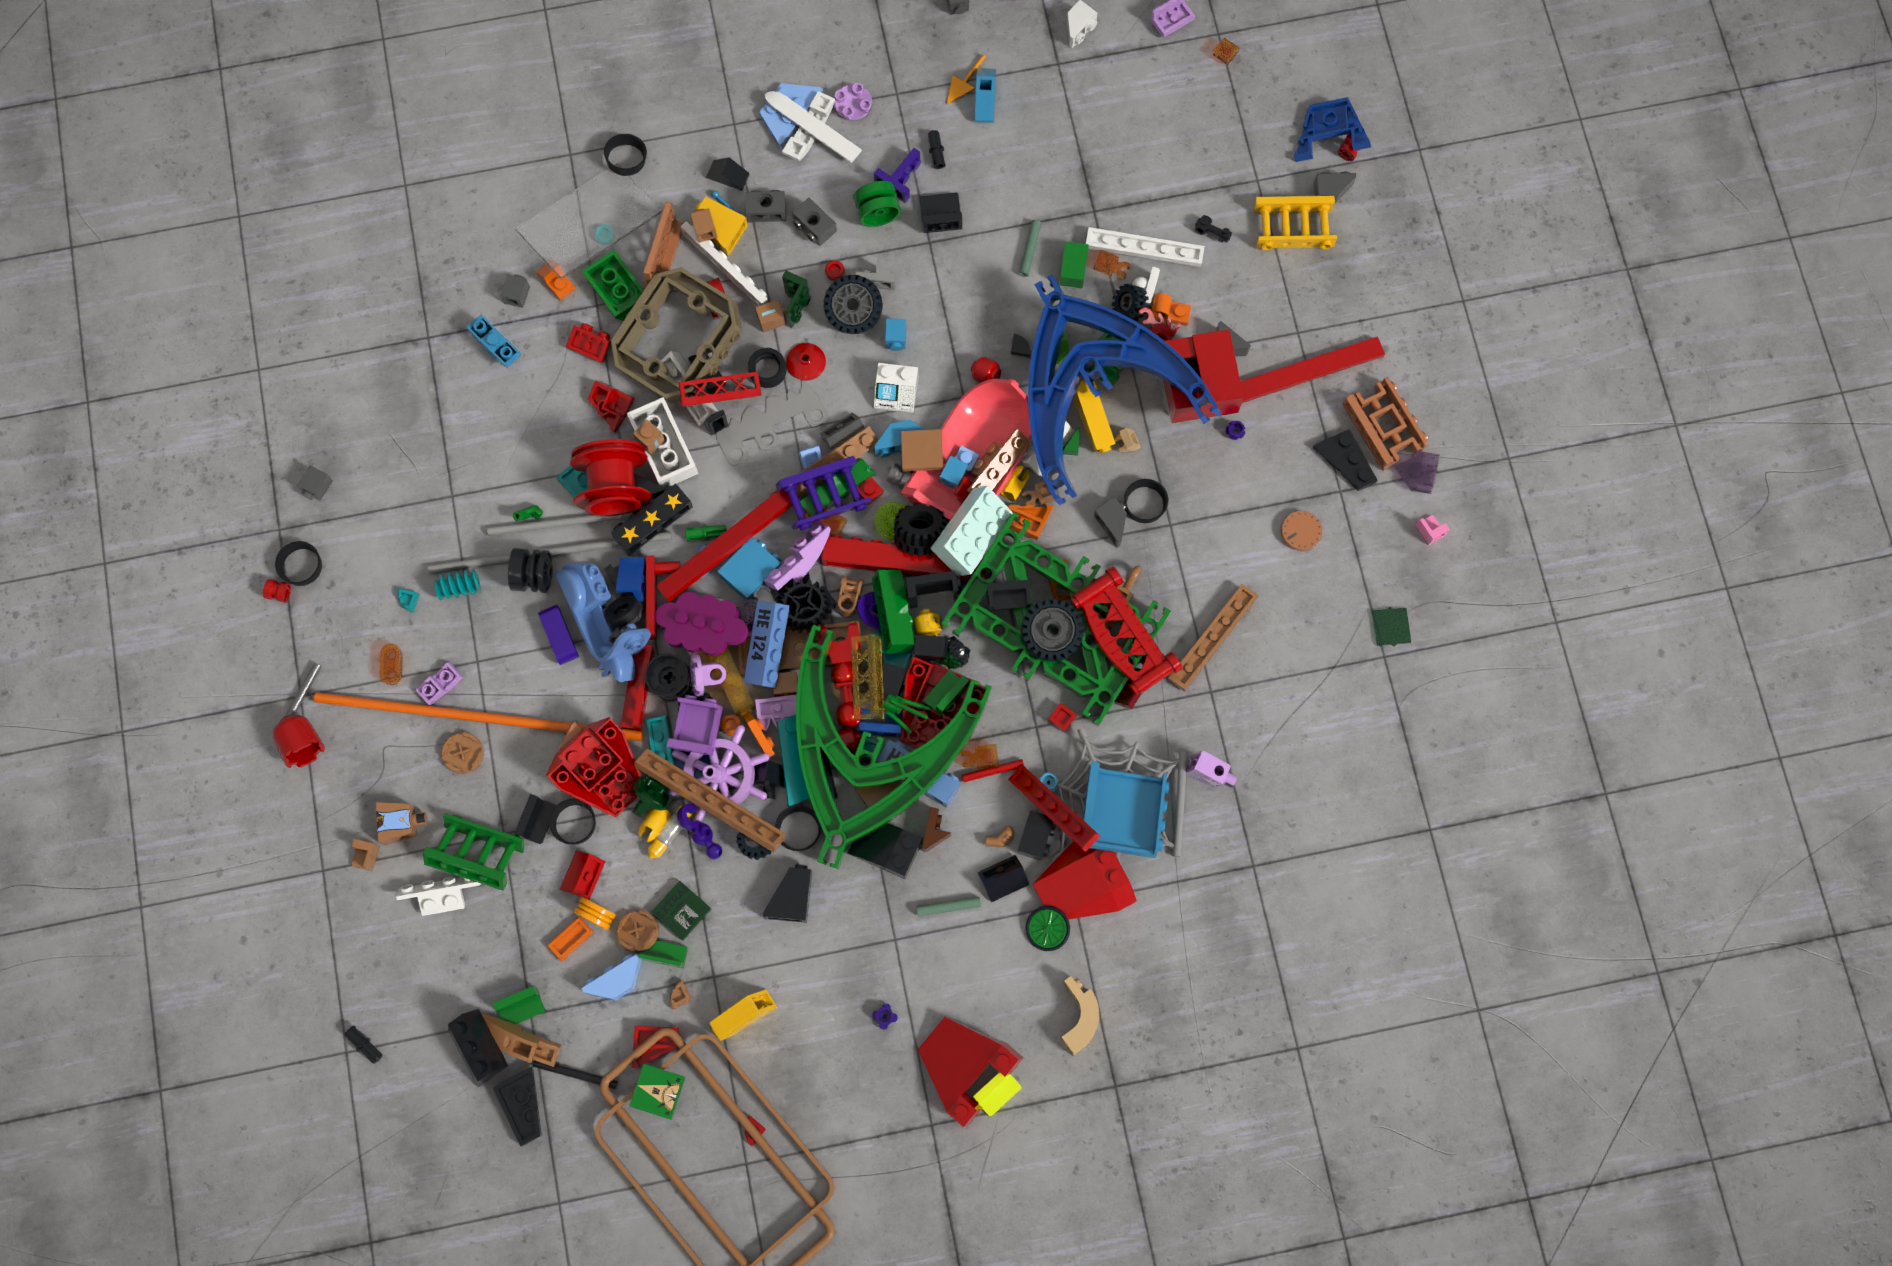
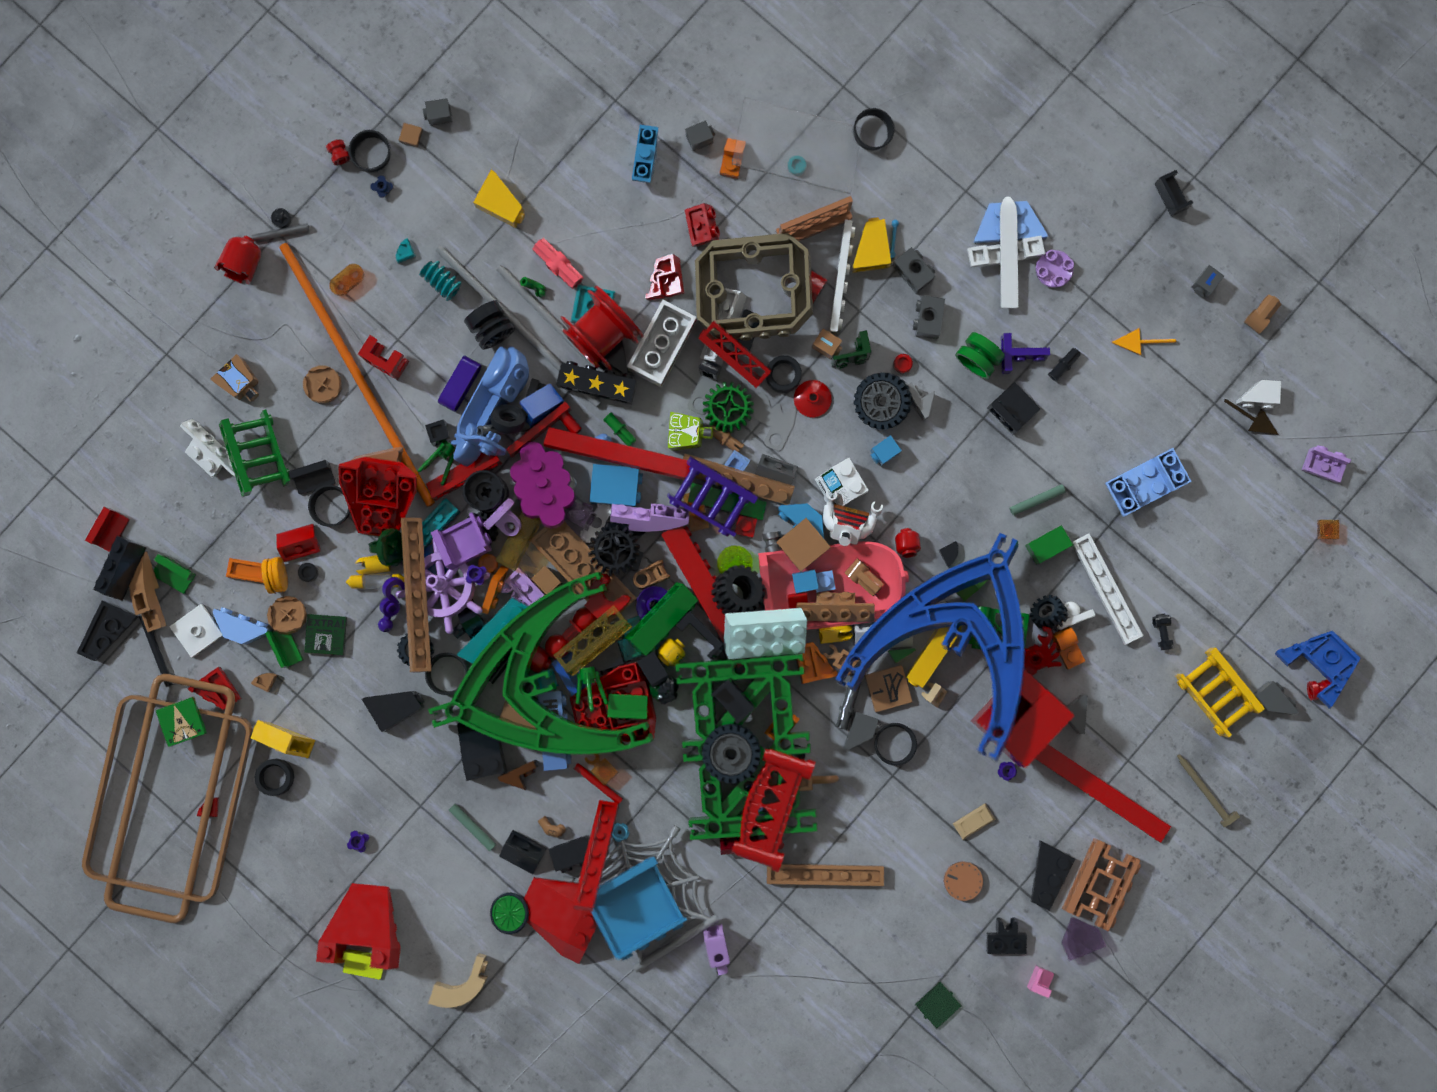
camera: 50 degrees right, 10 degrees up
black axle [344,1026,382,1064] -> none
medium nougat panel [352,839,380,871] -> none
lavender slope [416,662,464,705] -> none
green slope [582,250,644,321] -> none
medium nougat brick [633,420,665,454] -> none
medium nougat brick [690,208,718,243] -> none
black slope [706,157,750,191] -> none
medium blue brick [744,600,789,688] -> none
dark azure slope [975,68,996,123] -> none
red plate [1048,703,1077,733] -> none
clear orange plate [1093,250,1131,278] -> none
none -> red panel [85,507,130,552]
none -> white plate [169,604,223,658]
none -> black tyre [254,759,295,796]
none -> black tile [271,208,291,228]
none -> black tile [298,563,318,582]
none -> red panel [358,335,409,381]
none -> dark blue plate [370,175,393,198]
none -> medium nougat tile [399,123,423,147]
none -> green plant [418,440,456,486]
none -> black panel [425,419,450,446]
none -> dark purple plate [466,565,487,585]
none -> yellow slope [473,170,525,228]
none -> coral piece [532,238,584,290]
none -> lime torso [668,412,713,451]
none -> green gear [703,382,754,433]
none -> medium nougat pin [711,423,744,452]
none -> white torso [823,490,883,546]
none -> dark grey pin [835,673,863,730]
none -> medium nougat piece [844,558,884,596]
none -> medium nougat tile [864,665,912,712]
none -> tan tile [952,803,995,840]
none -> black plate [986,917,1027,954]
none -> light blue slope [1105,448,1192,517]
none -> dark tan piece [1177,754,1240,827]
none -> dark brown piece [1224,399,1279,435]

